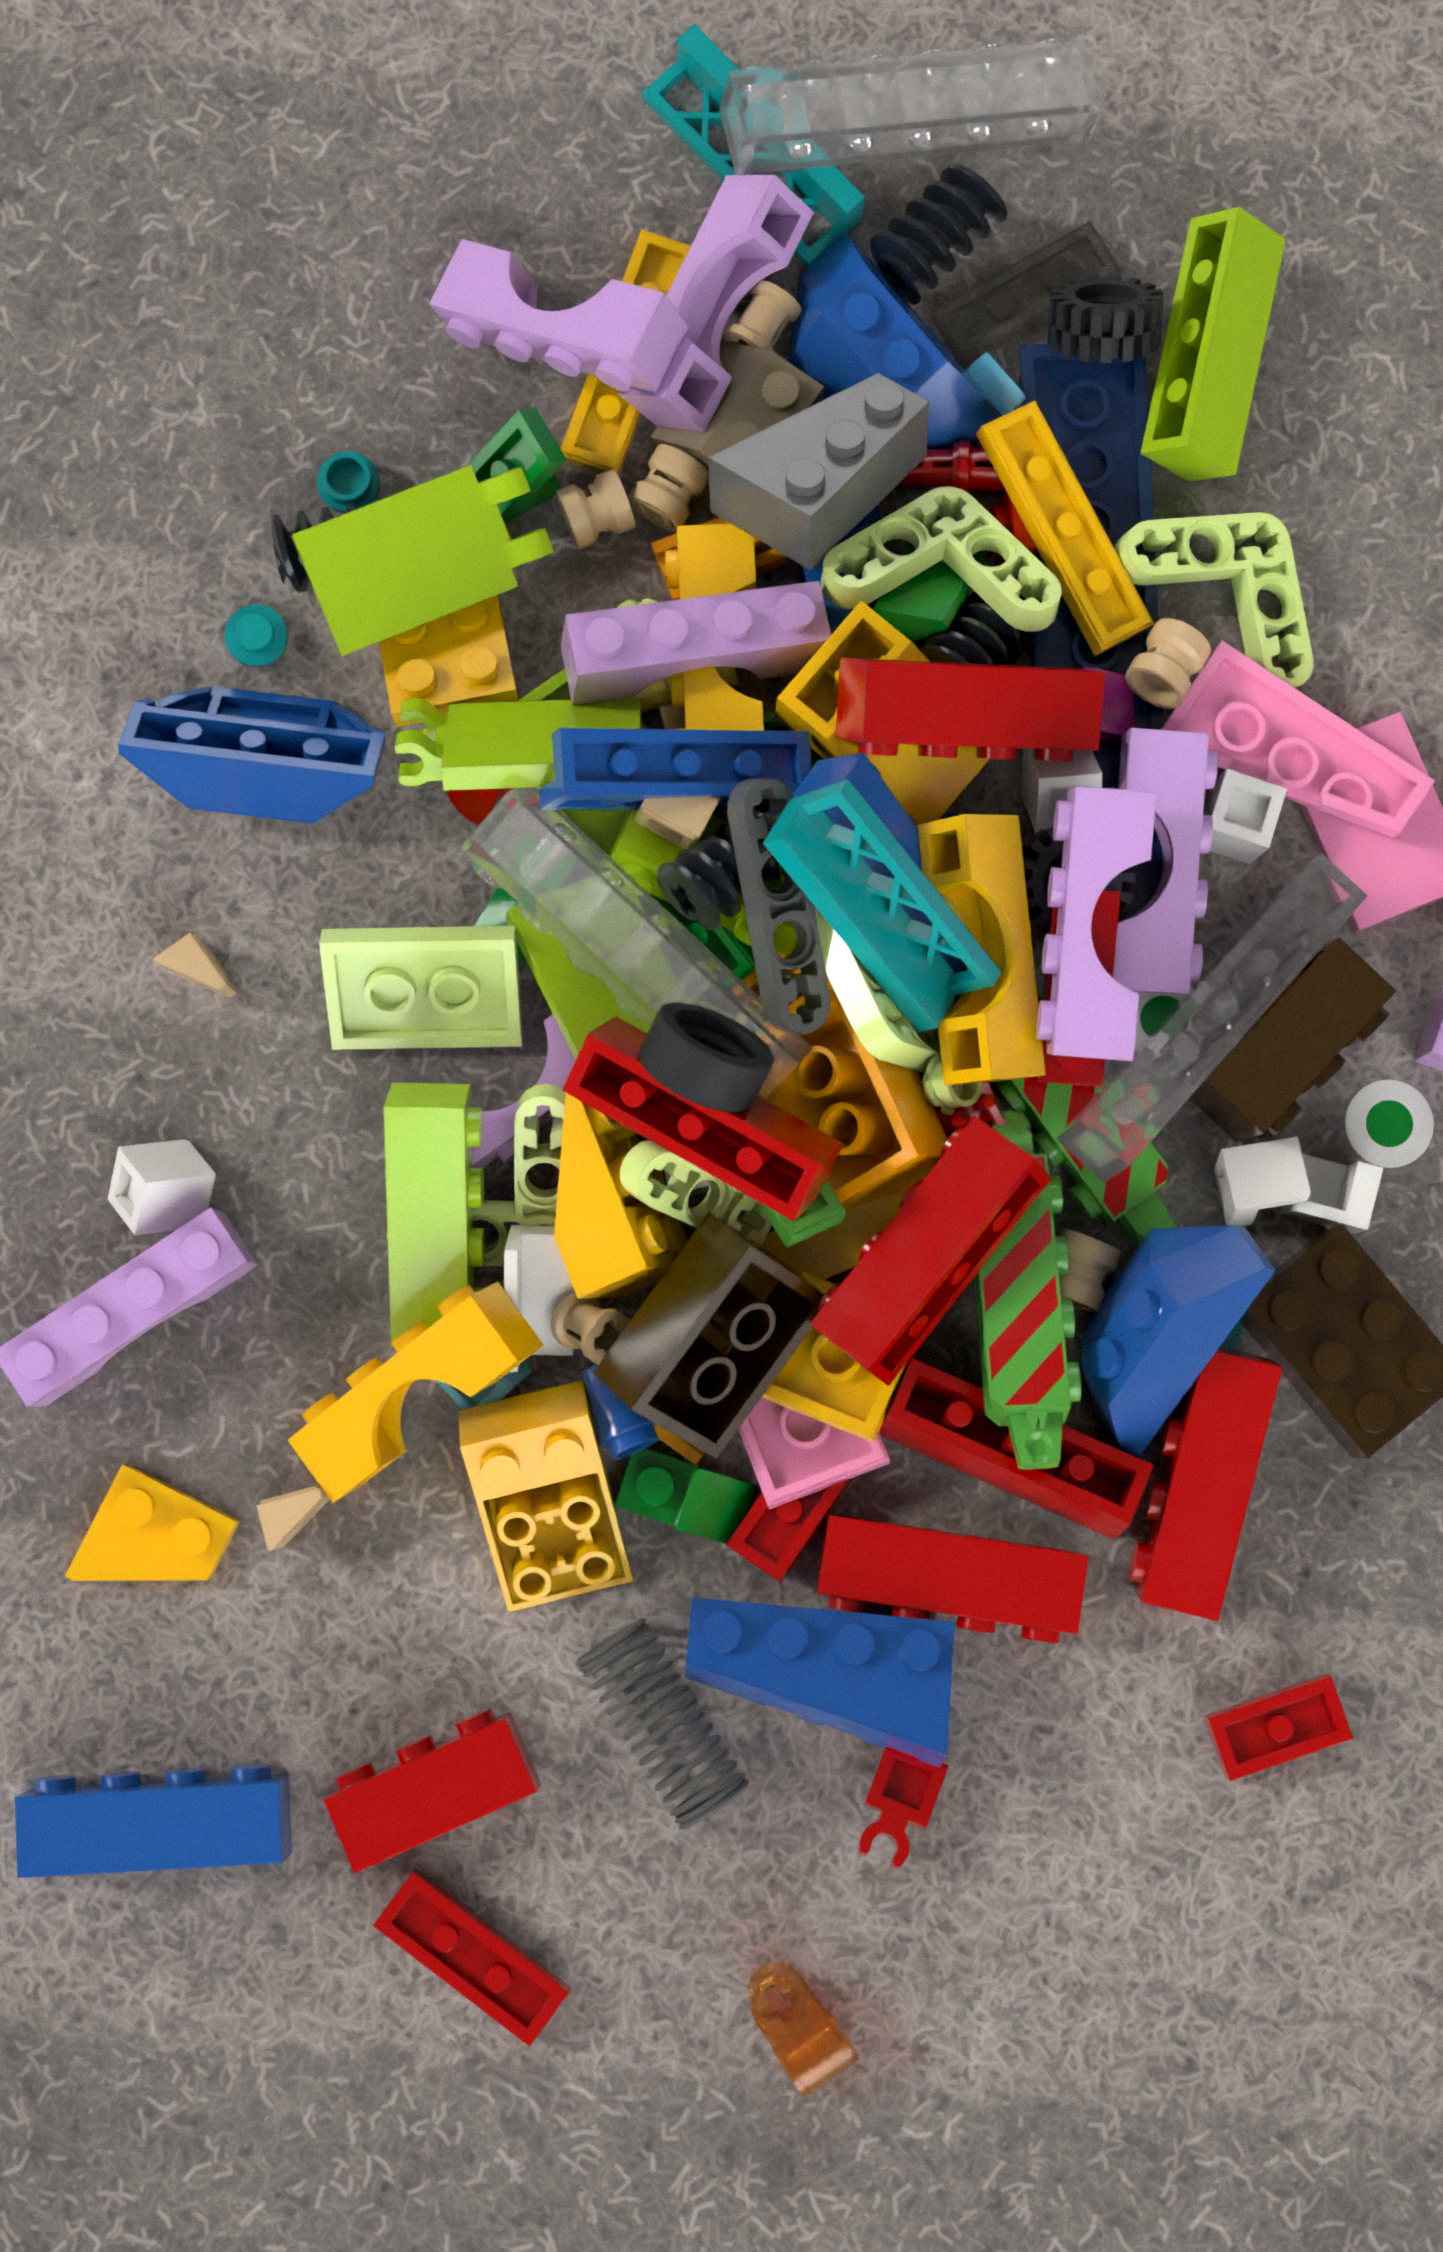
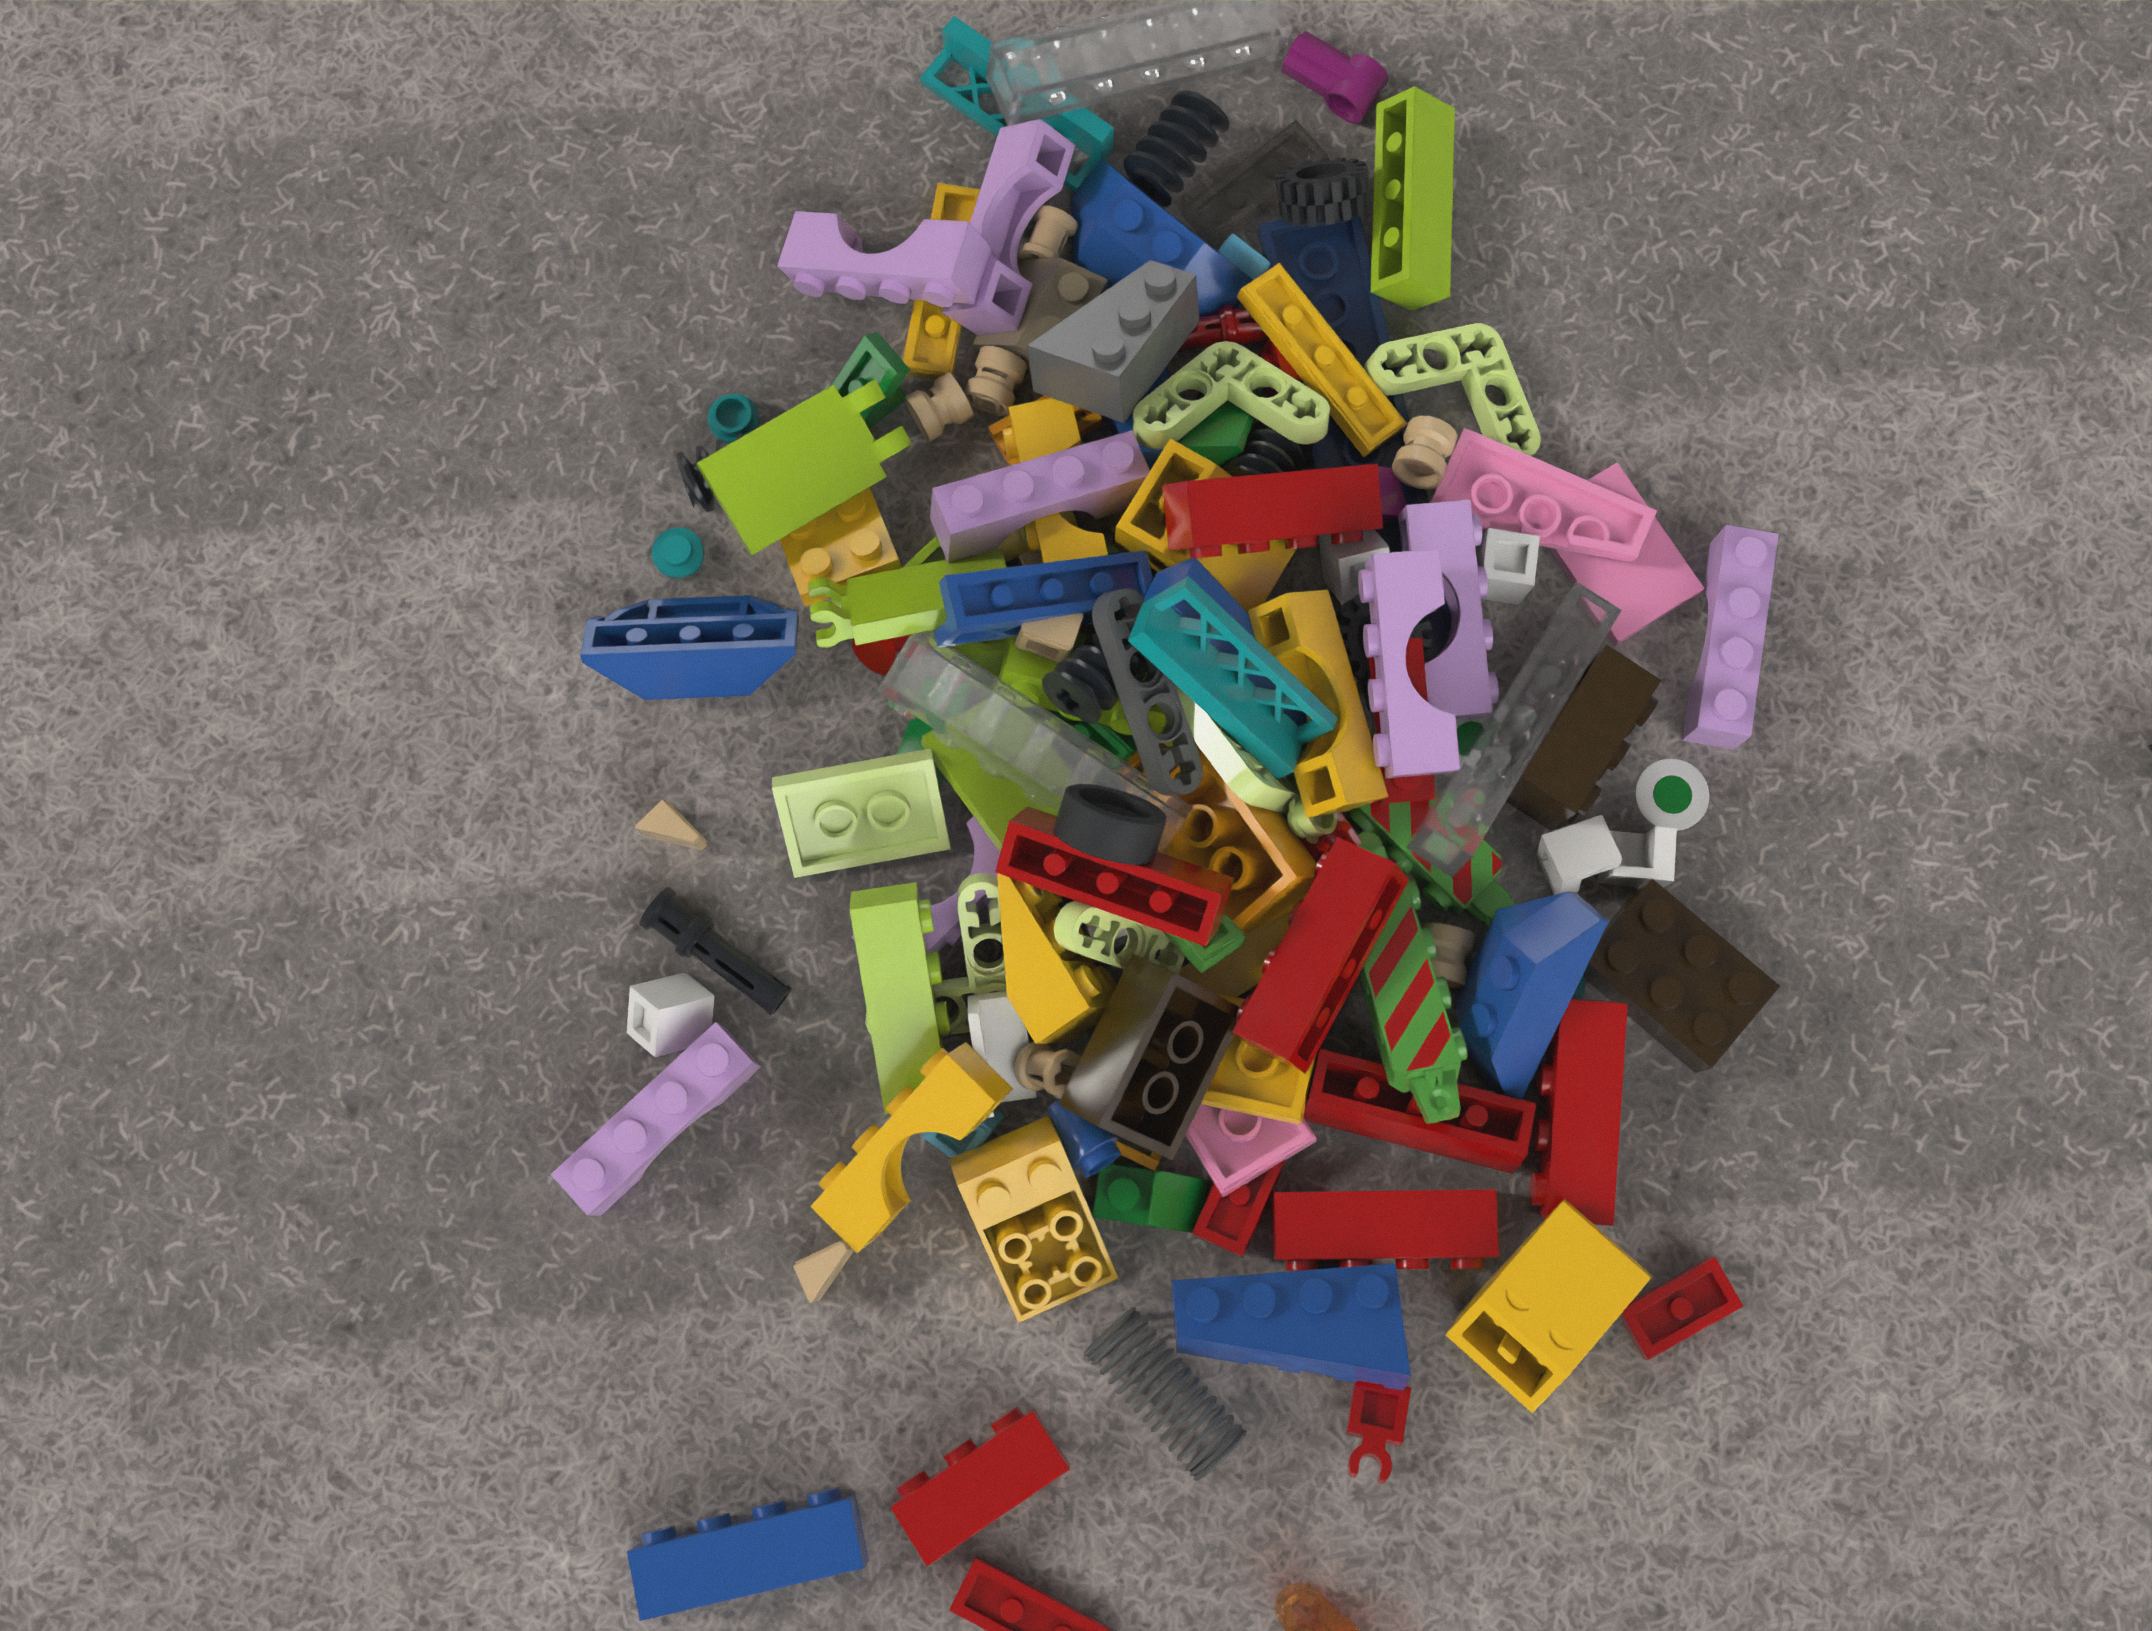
camera: 10 degrees left, 5 degrees down
yellow wing [65,1464,240,1581] -> none
none -> black pin [639,887,792,1016]
none -> magenta piece [1281,31,1389,124]
none -> yellow slope [1446,1199,1652,1413]

